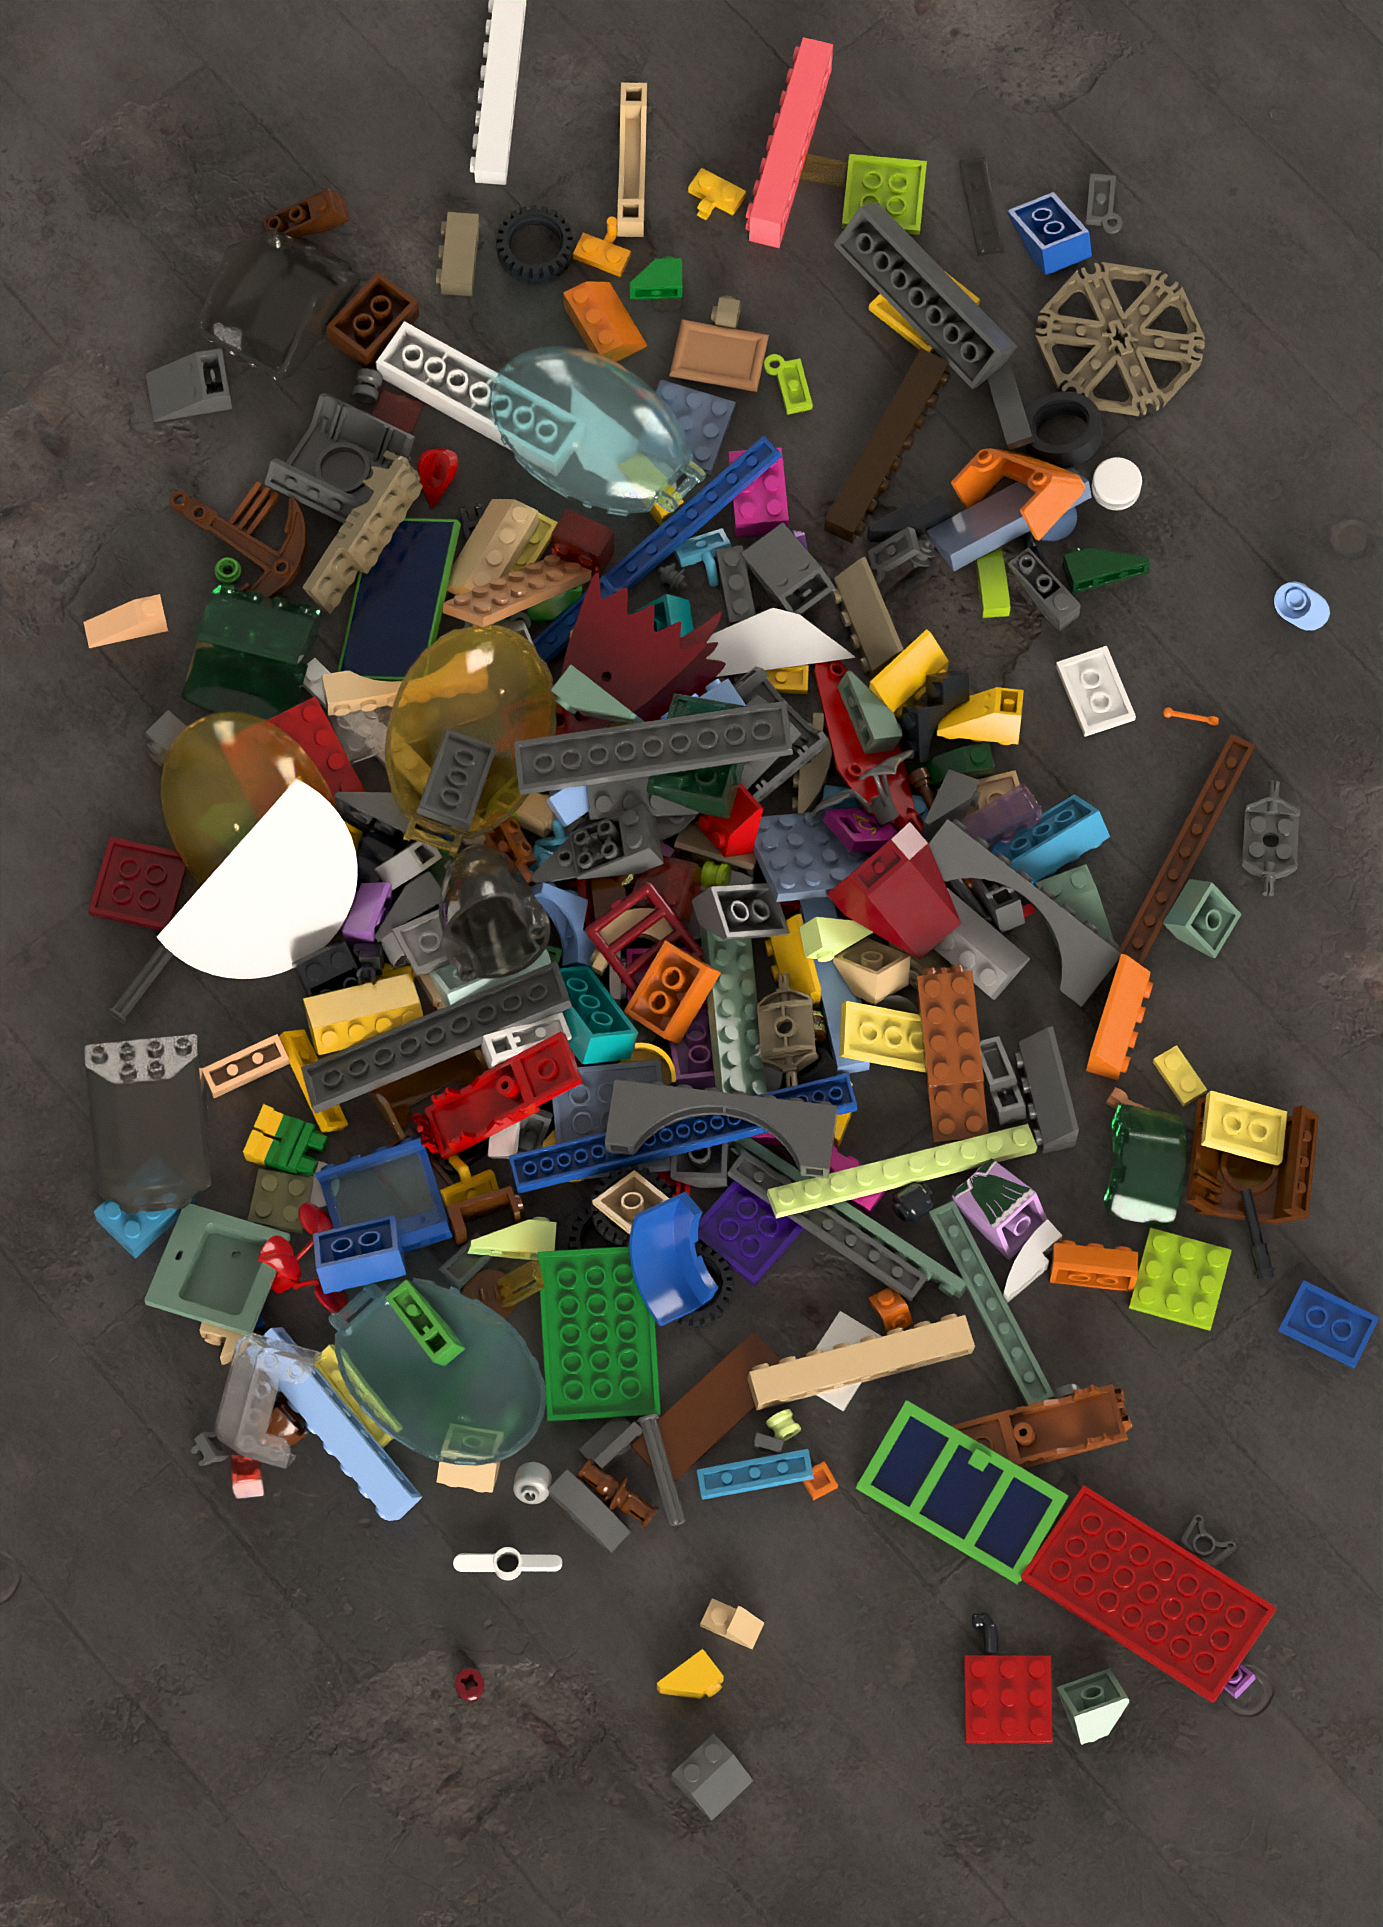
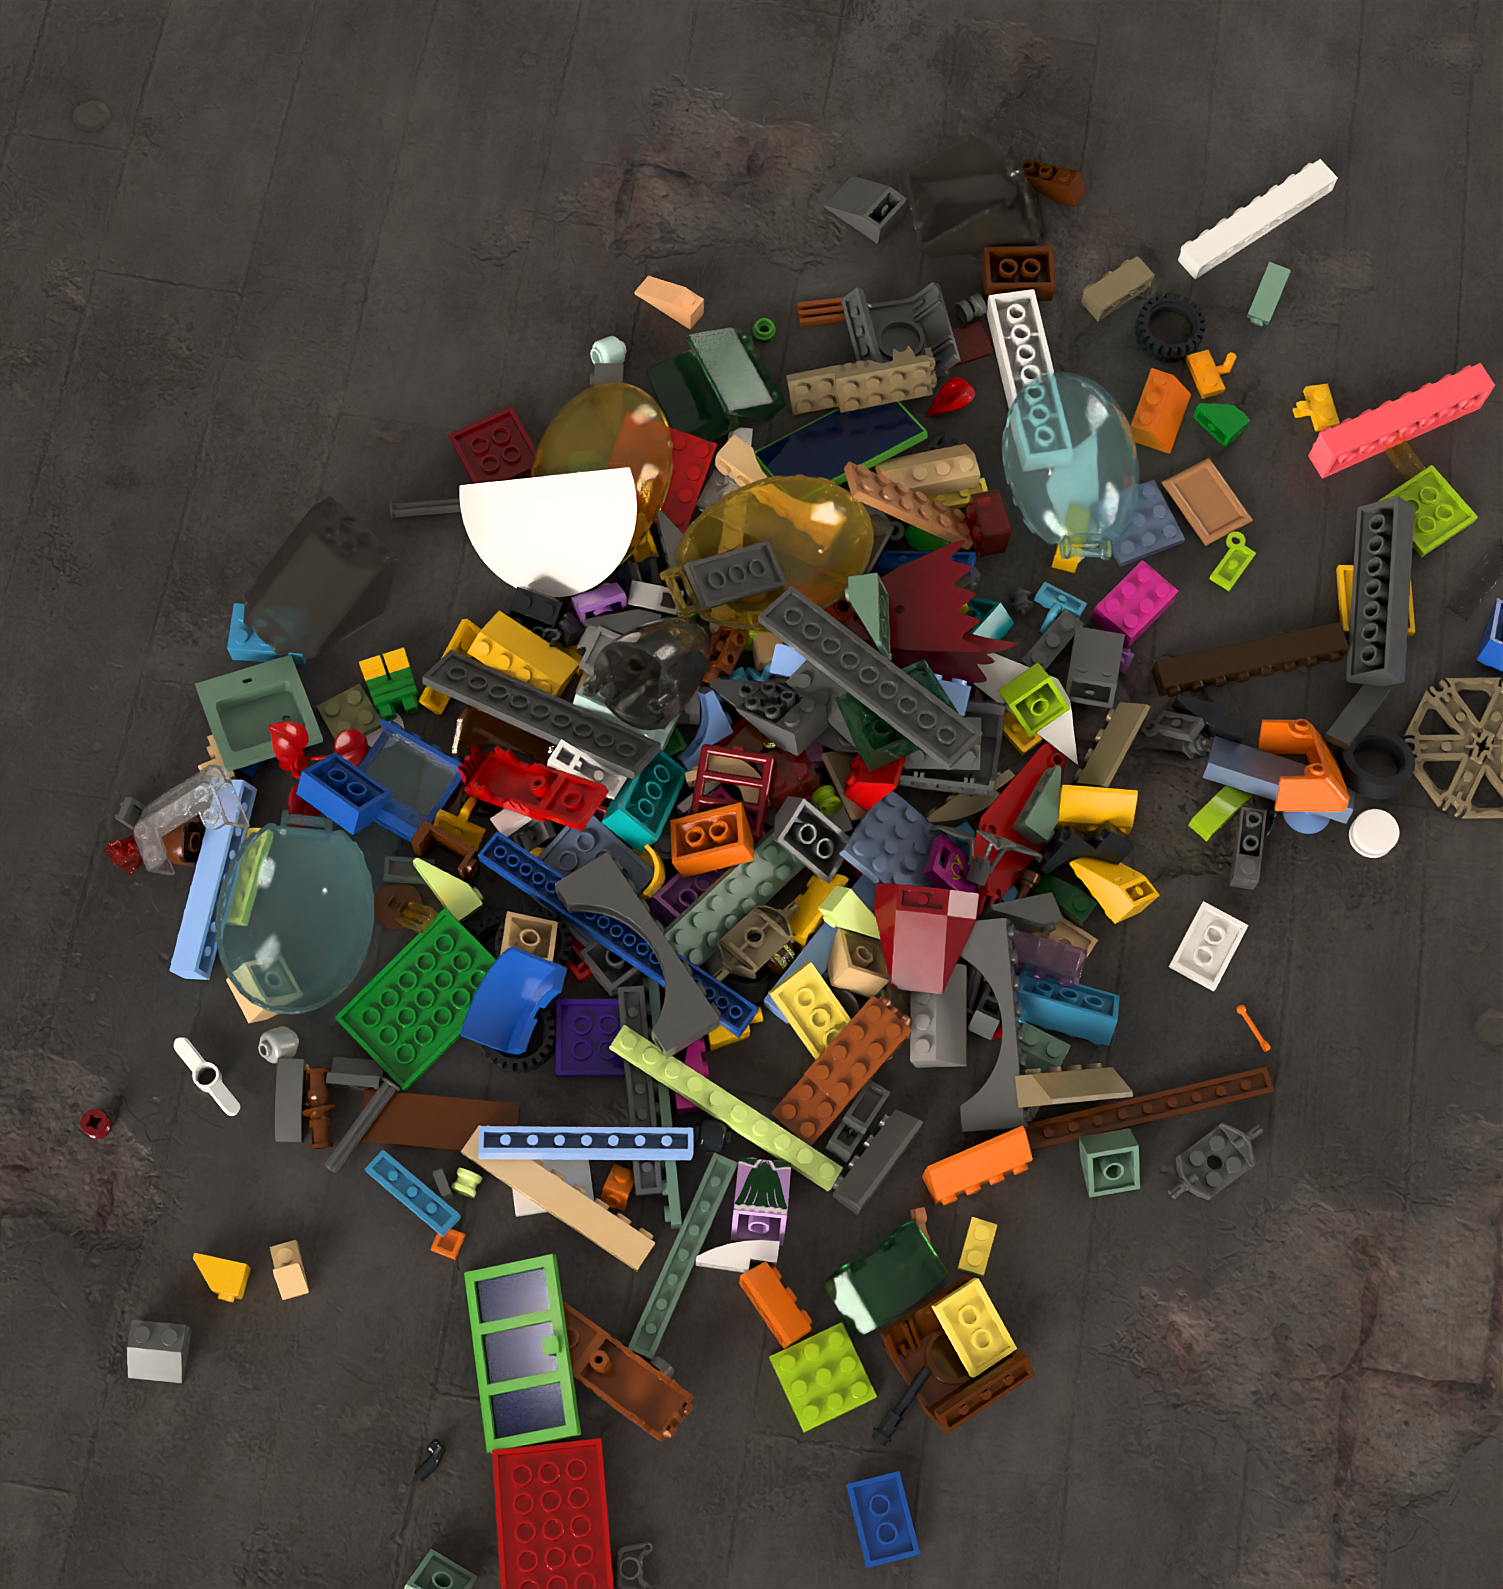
camera: 45 degrees right, 0 degrees up
reddish brown piece [170,490,308,608] -> none
light nougat brick [201,1034,289,1098] -> none
bright green slope [385,1280,466,1366] -> none
blue tile [604,435,782,591] -> none
tan arch [617,83,647,237] -> none
dark tan plate [711,296,741,329] -> none
red plate [964,1655,1053,1743] -> none
dark green slope [1062,548,1150,593] -> none
light blue cap [1274,581,1330,630] -> none
none -> light blue brick [478,1126,693,1160]
none -> light aqua head [590,336,627,364]
none -> lime slope [997,662,1070,737]
none -> dark tan slope [1015,1063,1133,1108]
none -> sand green slope [1247,262,1291,327]

